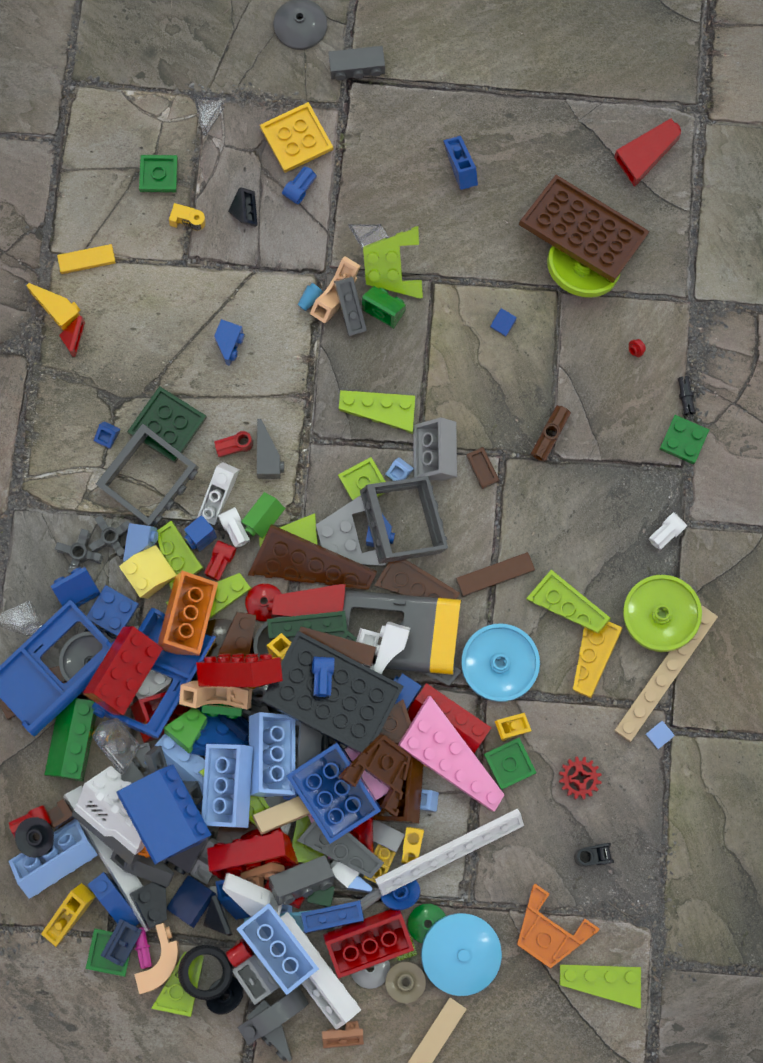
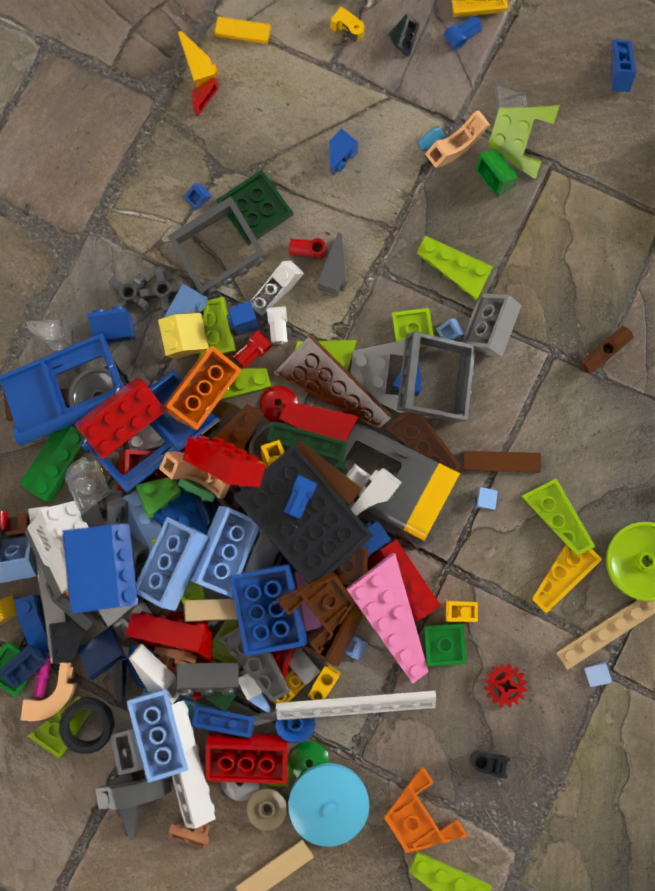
camera: 30 degrees right, 5 degrees up
blue plate [87,585,139,636] -> none
black dish [206,977,244,1015] -> none
red piece [226,938,253,967] -> none
bright green brick [241,492,286,538] -> none
dark grey plate [334,276,367,336] -> none
medium azure dish [461,624,540,702] -> none
reddish brown tile [466,447,499,489] -> none
blue slope [490,308,517,337] -> none
none -> light blue slope [476,487,498,510]

